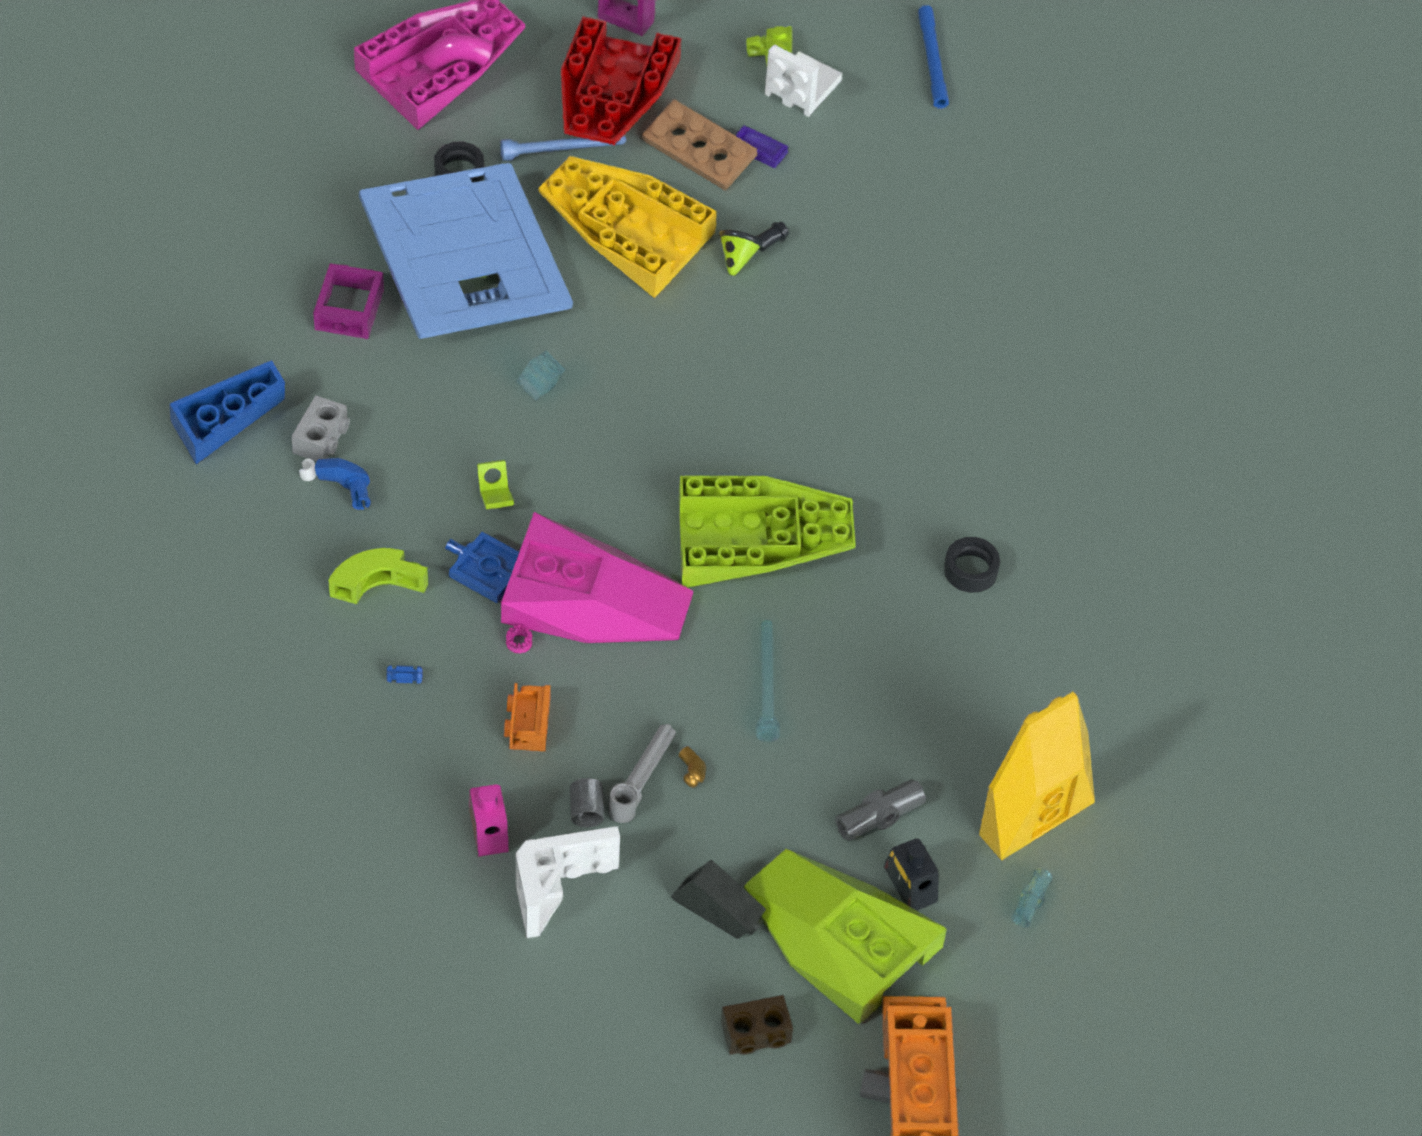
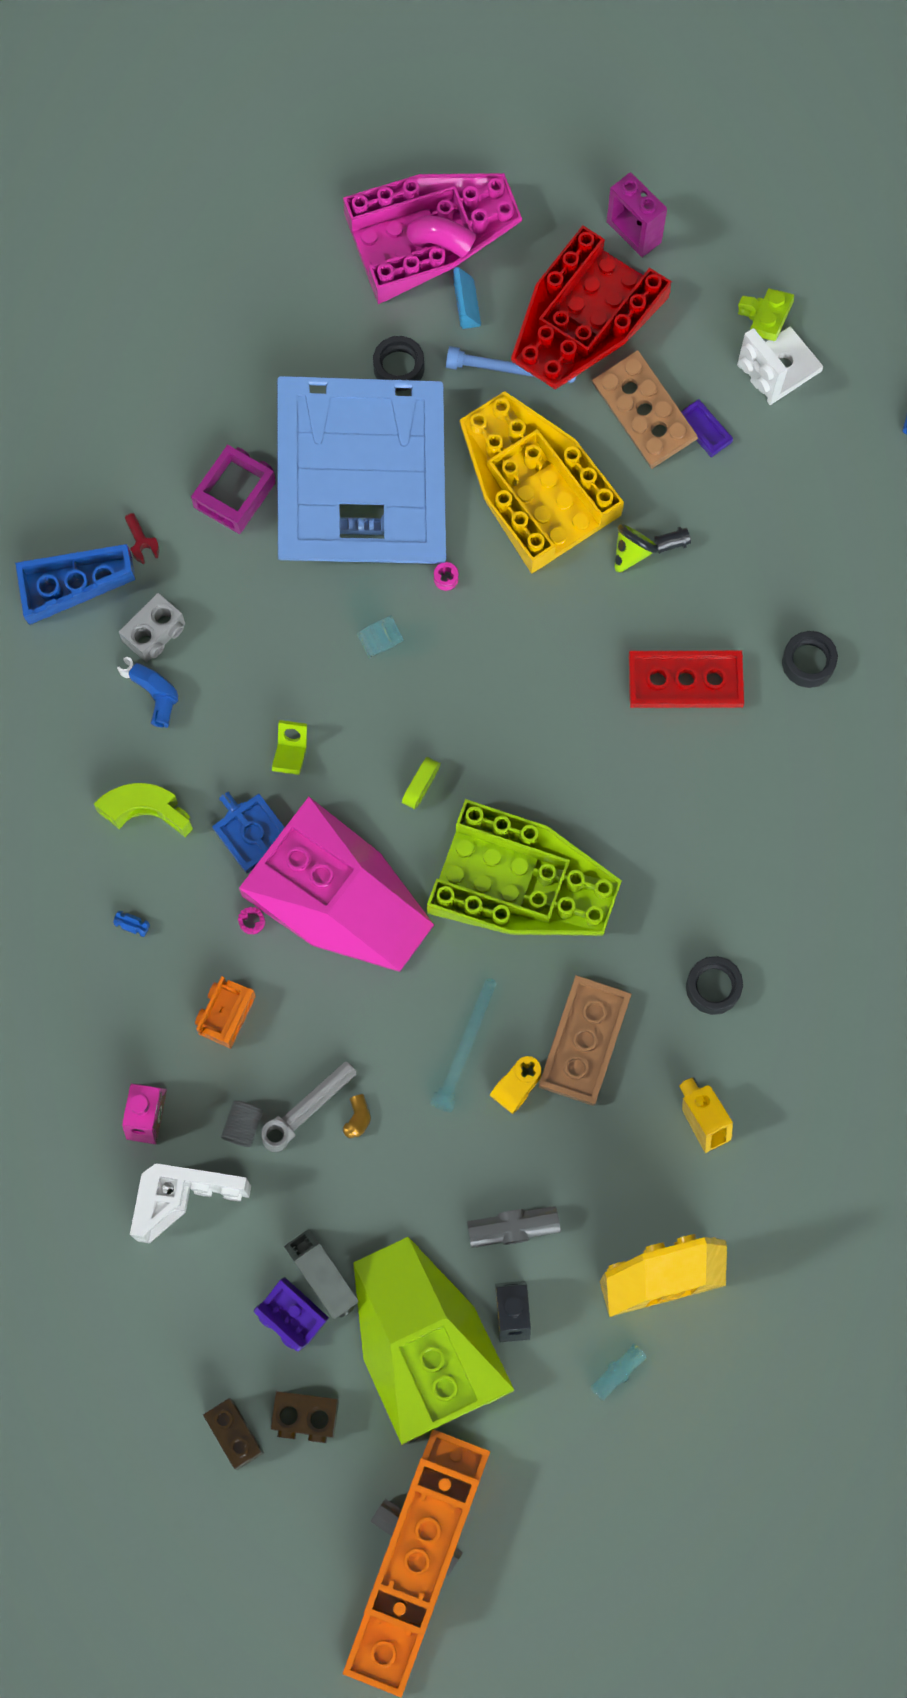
camera: 25 degrees right, 20 degrees up
none -> dark red bar [125,513,159,564]
none -> dark brown brick [203,1398,264,1470]
none -> dark purple bracket [253,1277,329,1352]
none -> lime beam [402,756,440,810]
none -> dark pink bush [434,562,459,591]
none -> dark azure slope [453,267,481,329]
none -> yellow piece [489,1056,541,1114]
none -> medium nougat plate [538,975,632,1106]
none -> red plate [628,650,744,708]
none -> yellow torso [679,1077,733,1153]
none -> black tyre [782,631,838,688]

